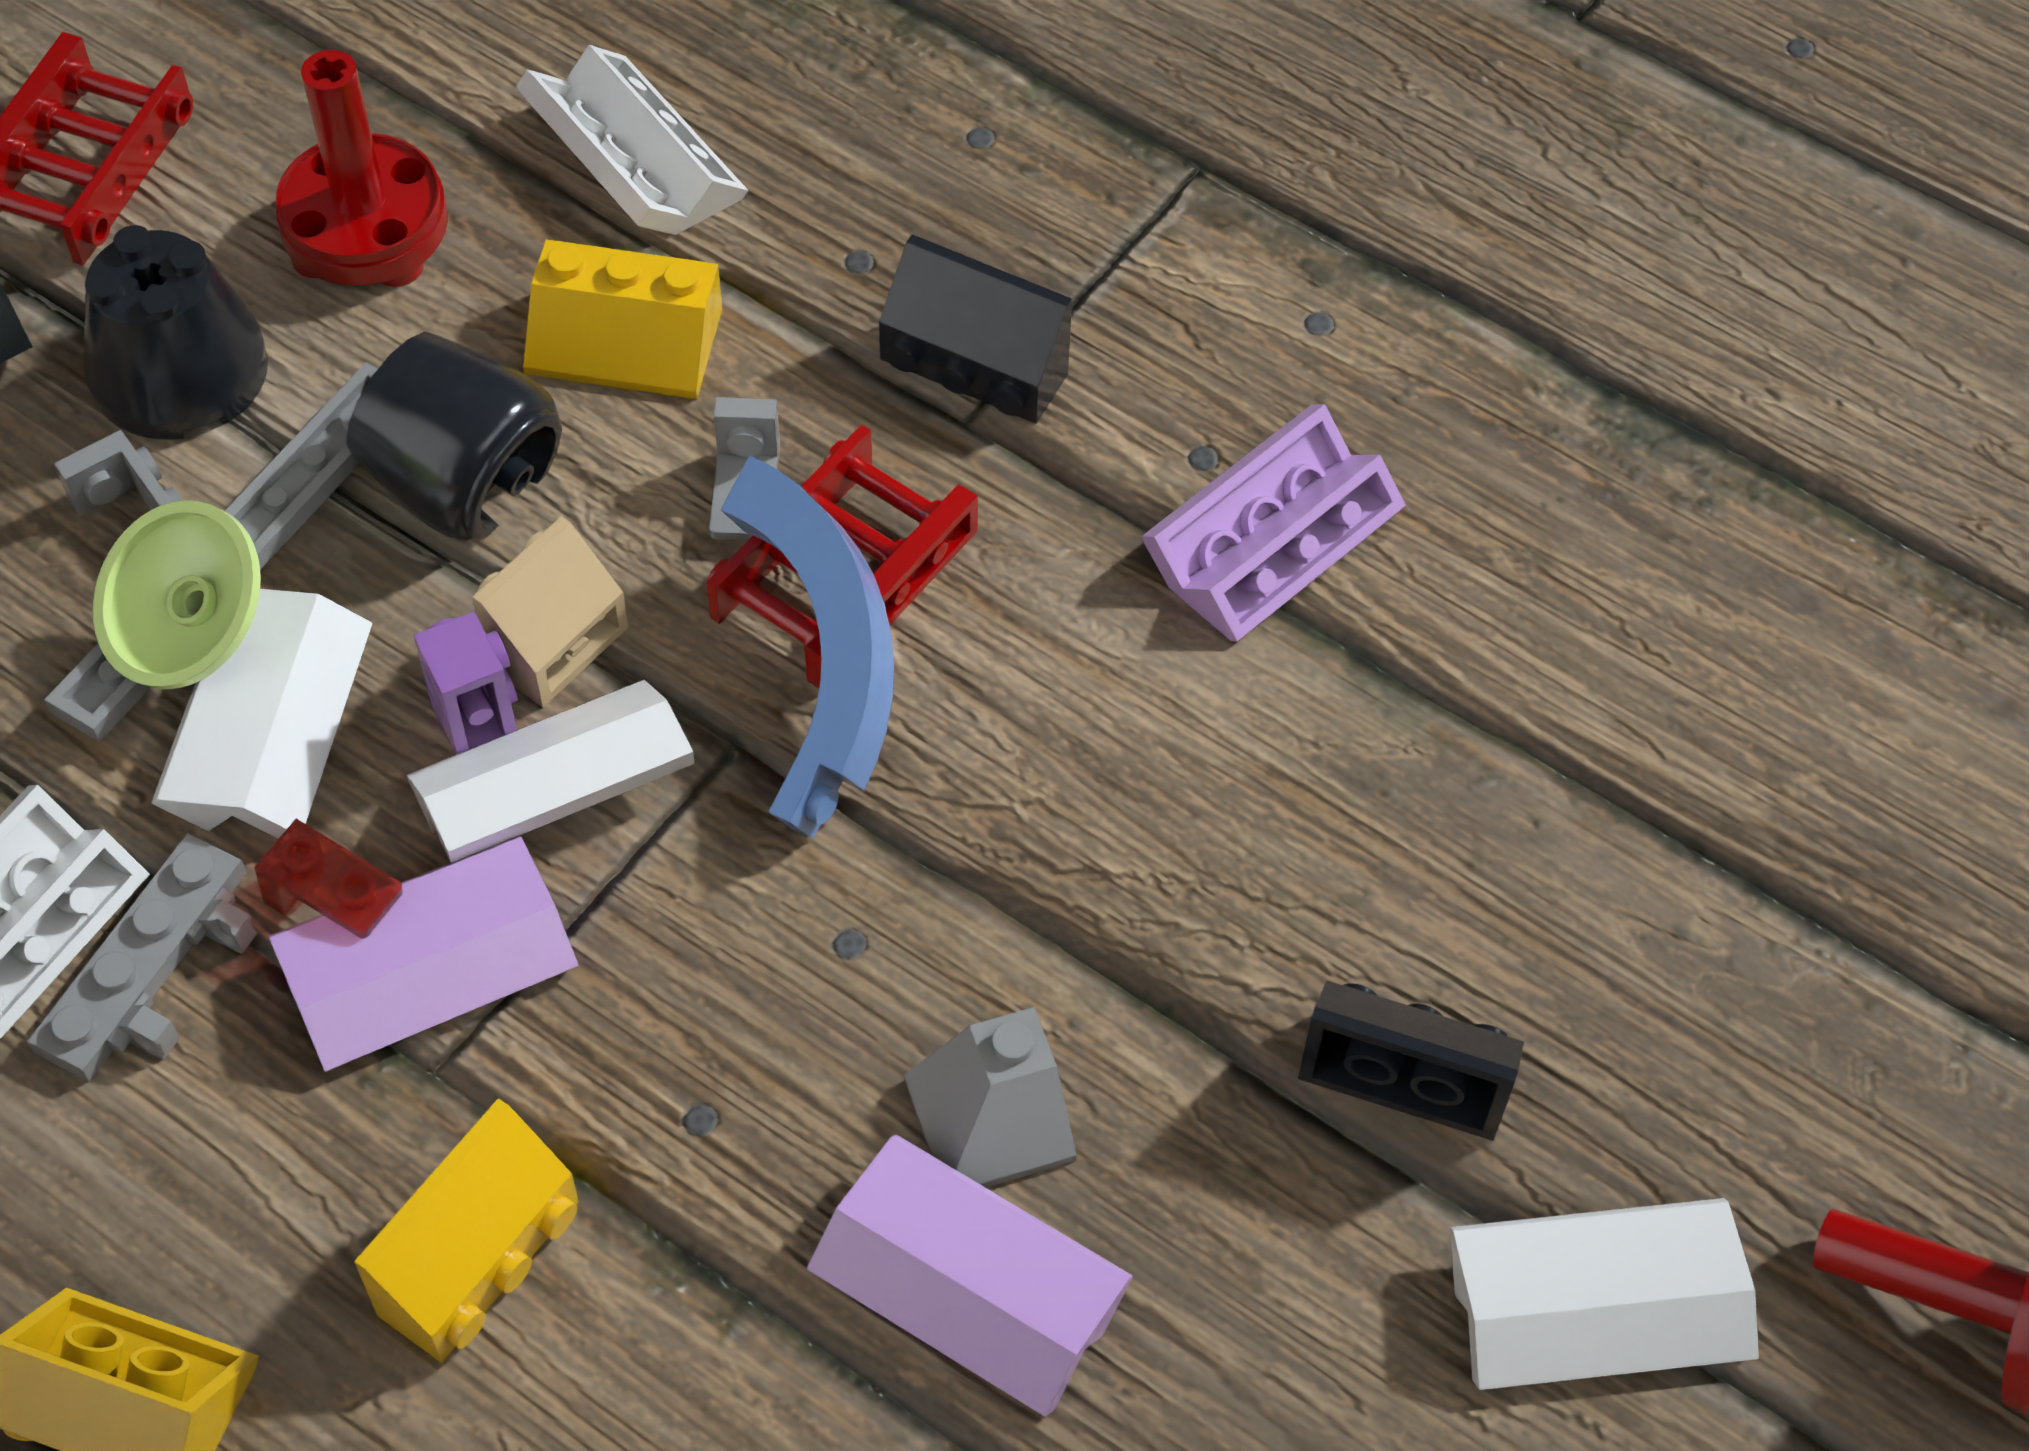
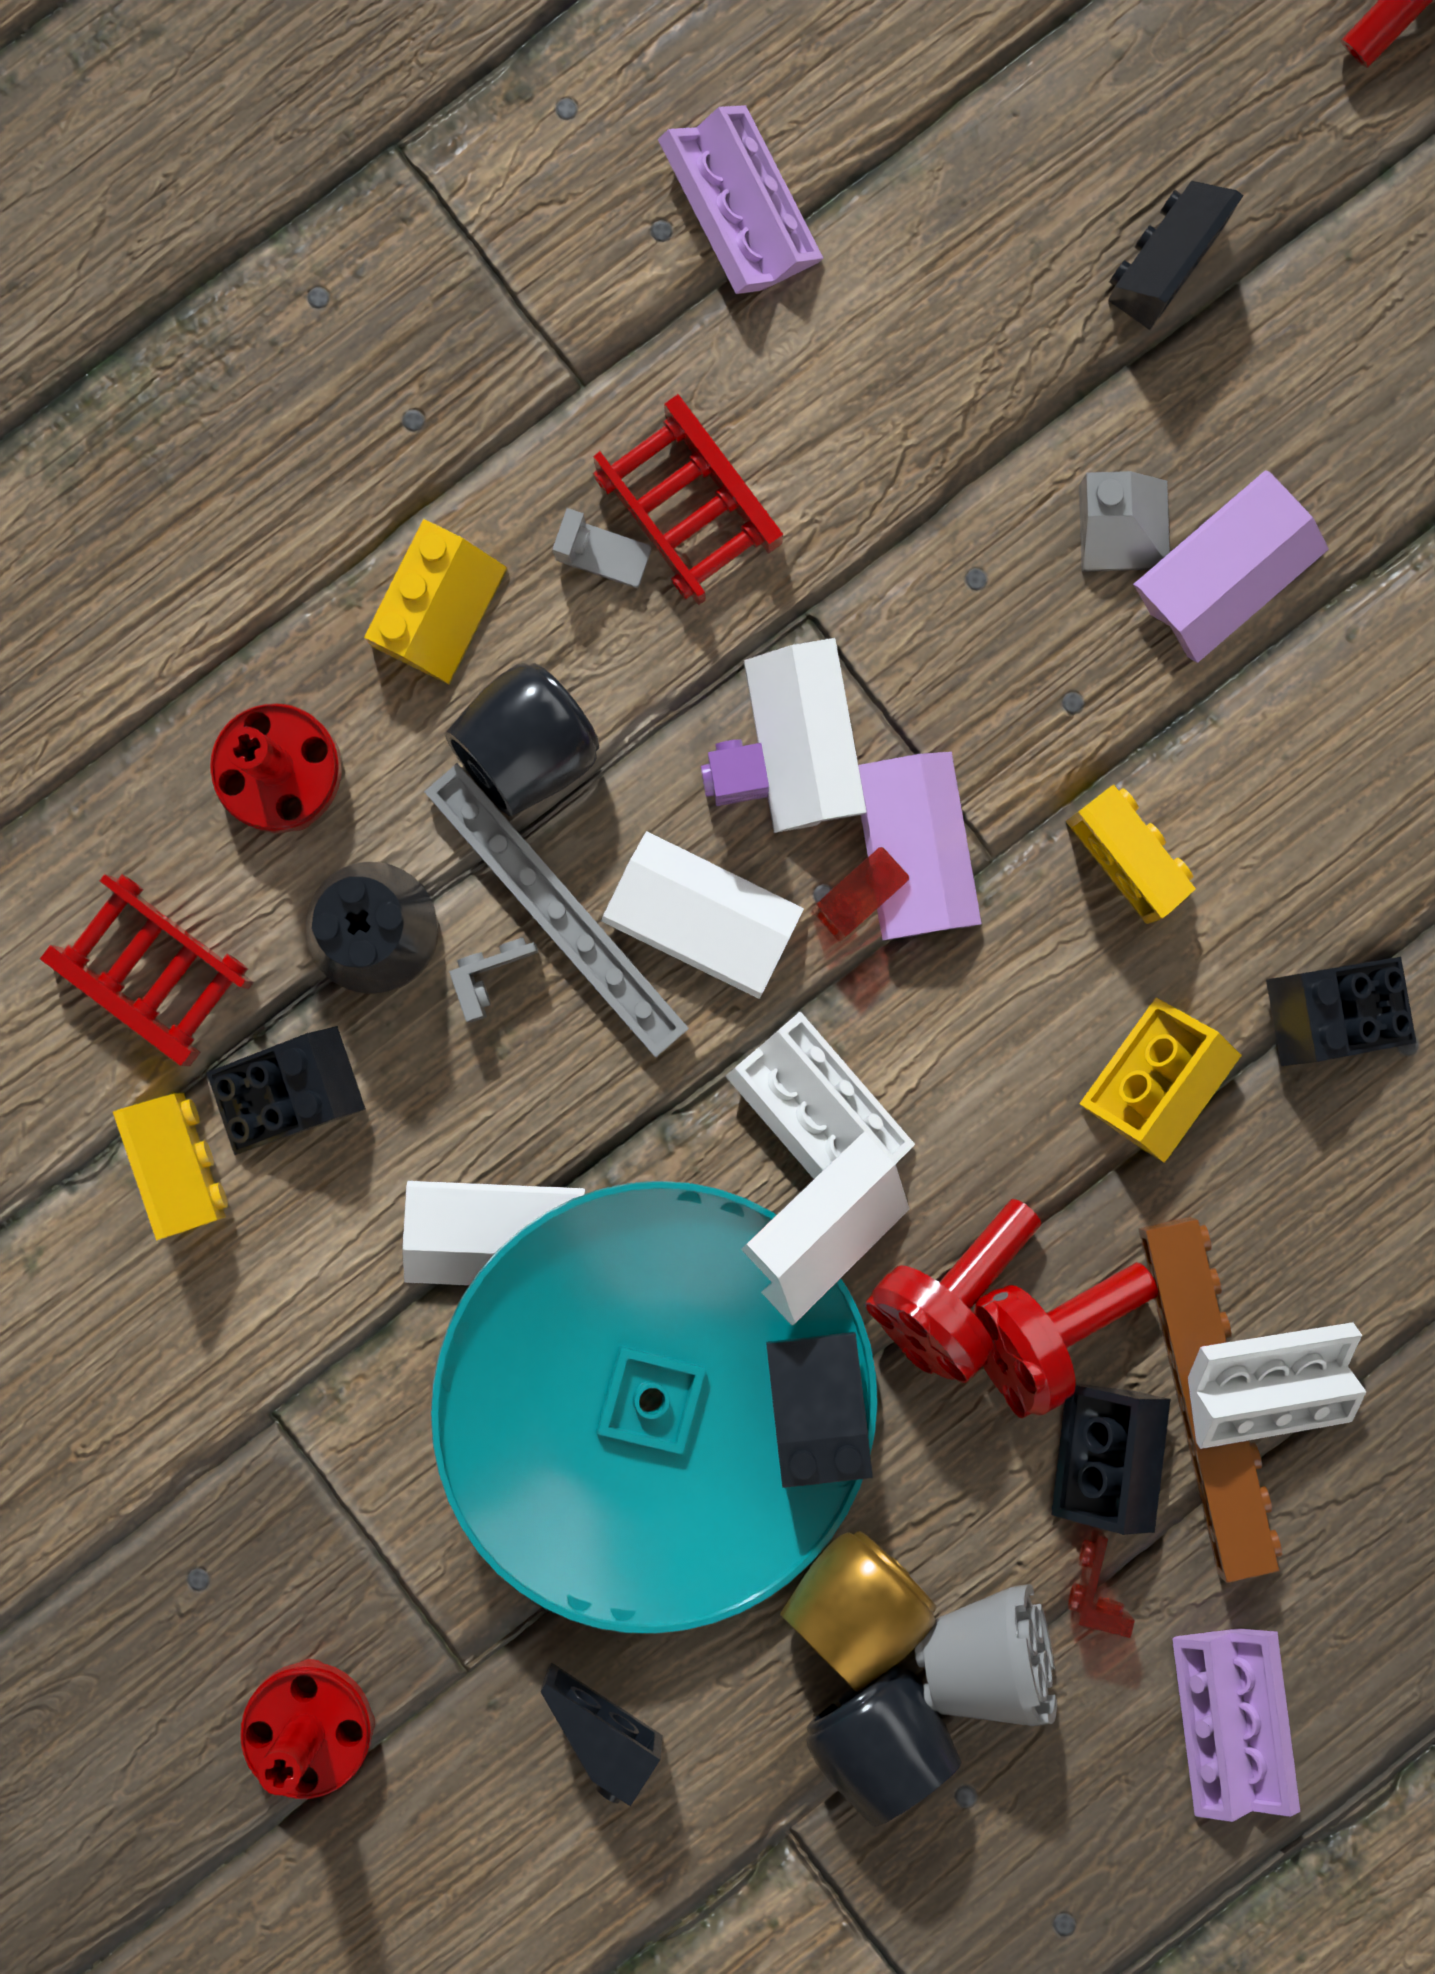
camera: 70 degrees left, 30 degrees up
light grey hinge [27,833,257,1082] -> none
yellowish green dish [93,500,261,689] -> none
tan slope [472,516,629,708] -> none
white slope [516,45,748,235] -> none
medium blue arch [721,455,894,839] -> none
black slope [879,234,1072,424] -> none
white slope [1450,1198,1759,1390] -> none

